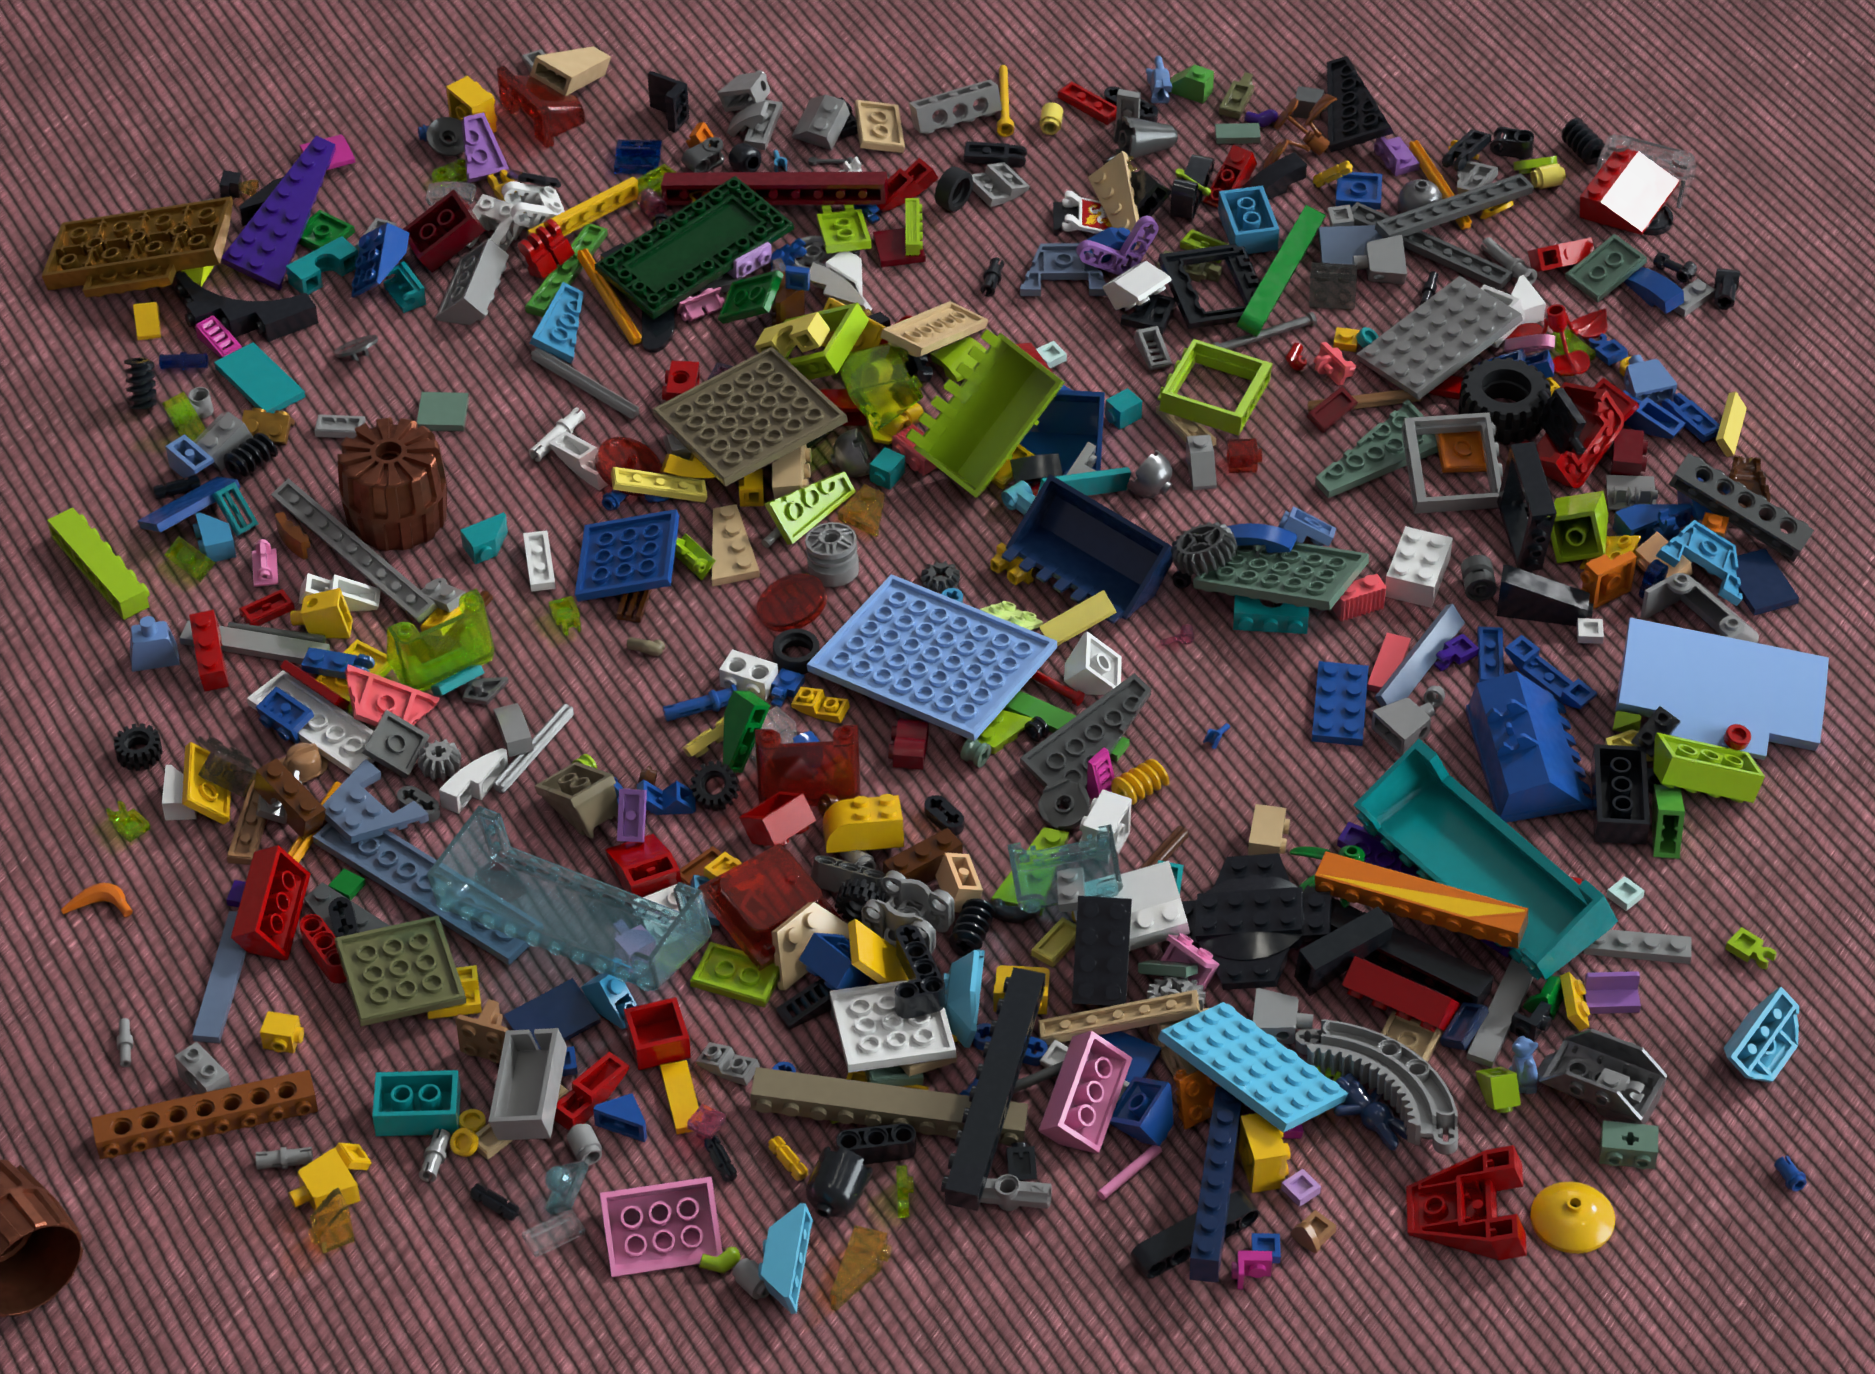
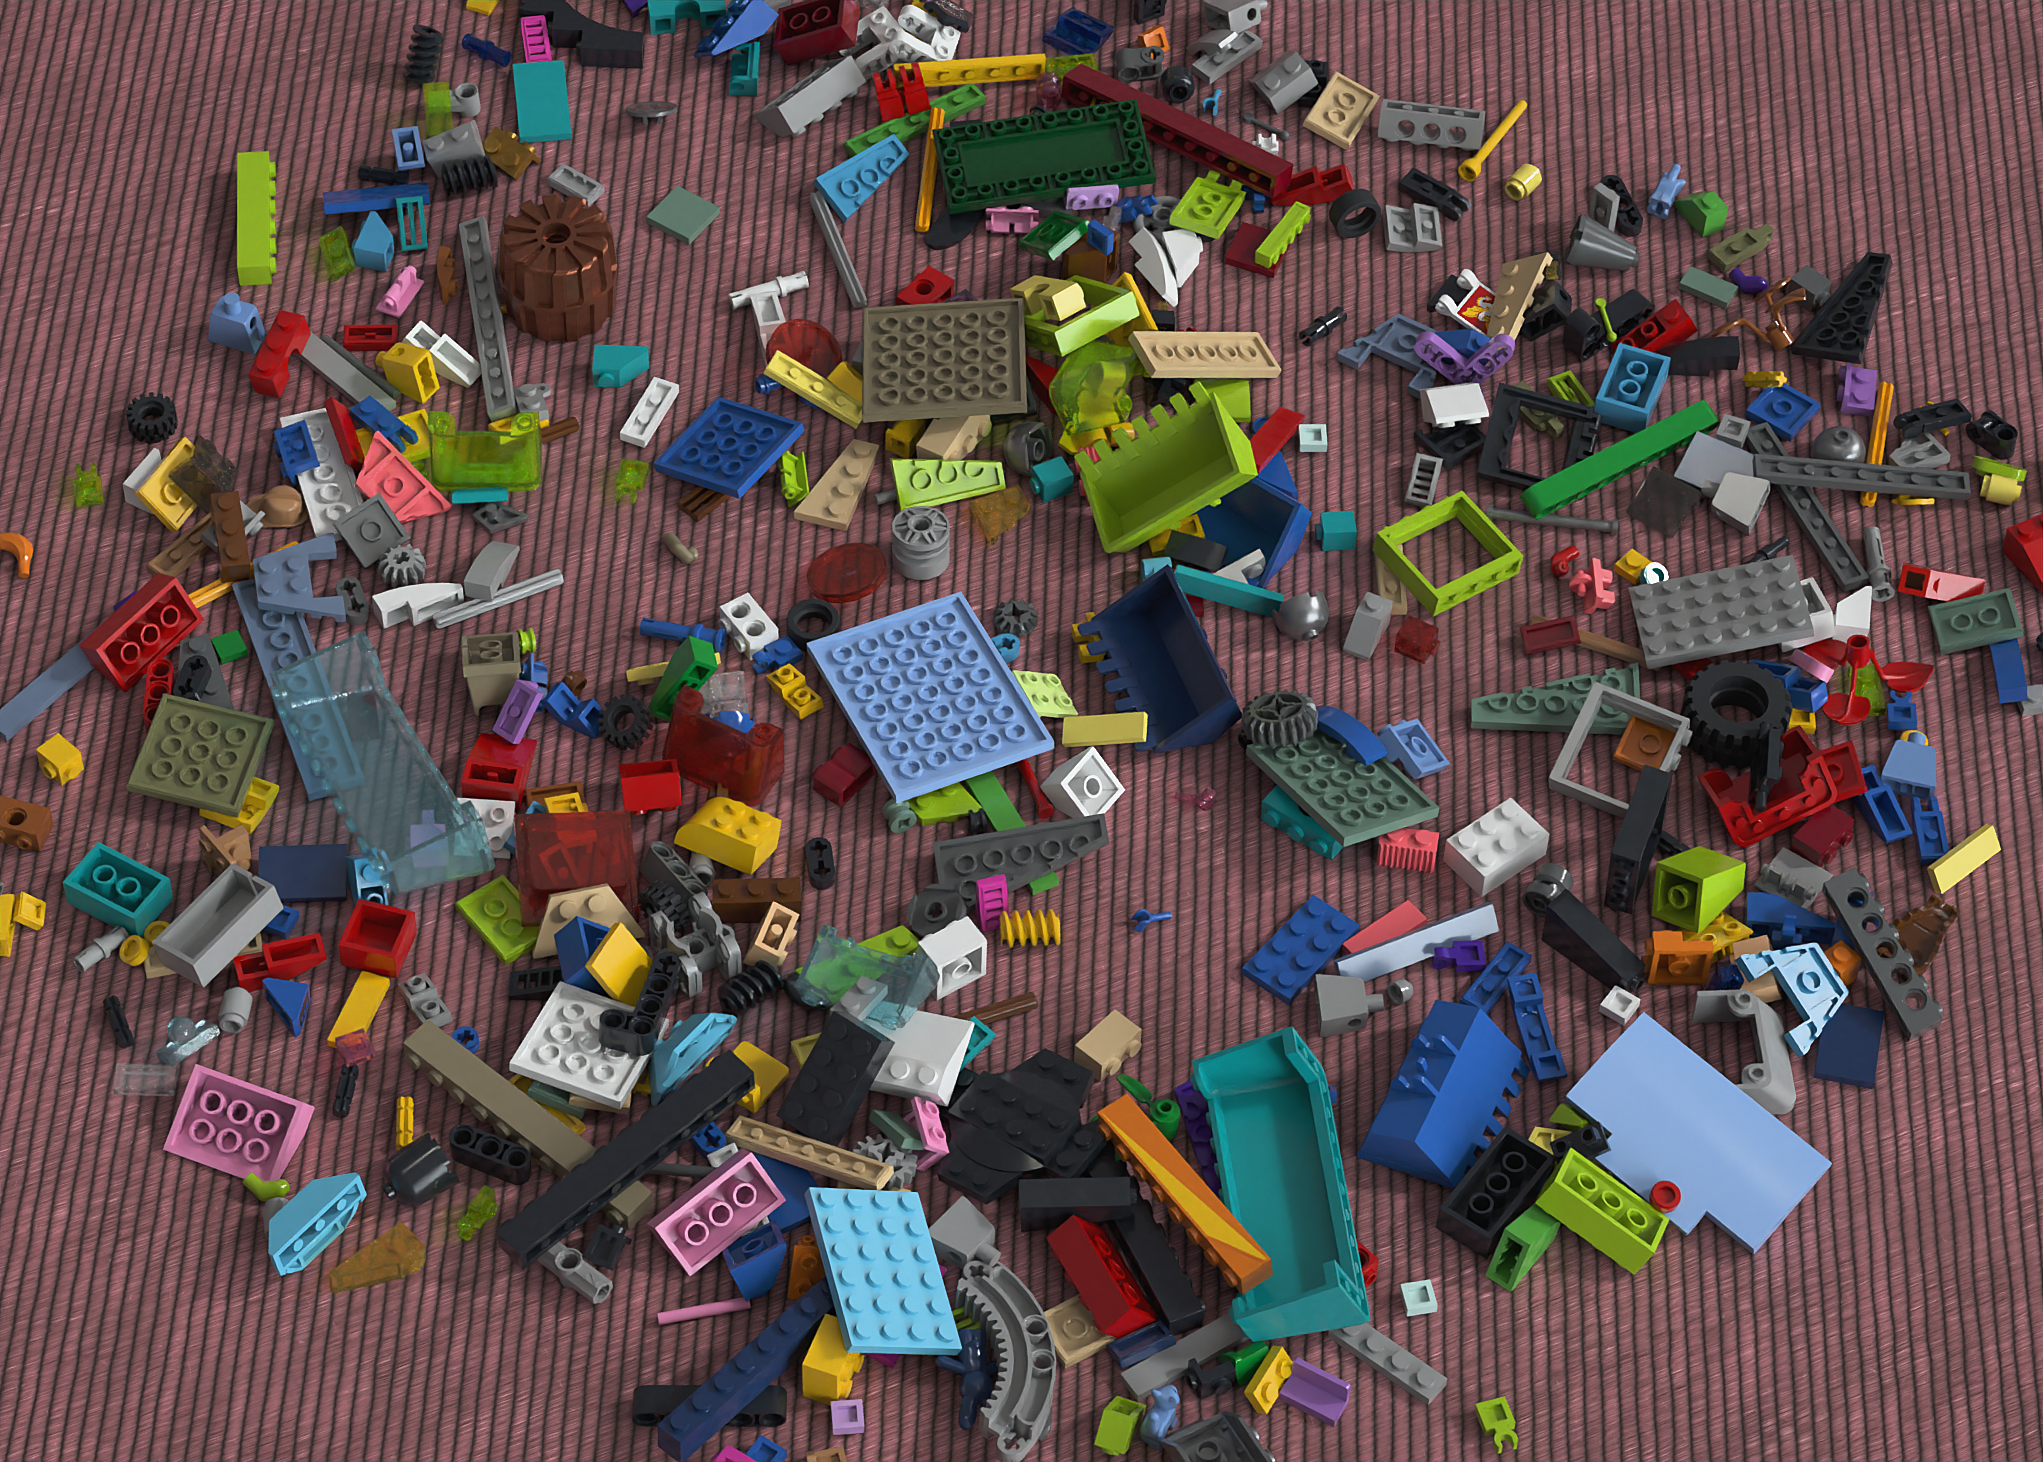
camera: 30 degrees right, 5 degrees up
red tile [1058,82,1117,126] -> none

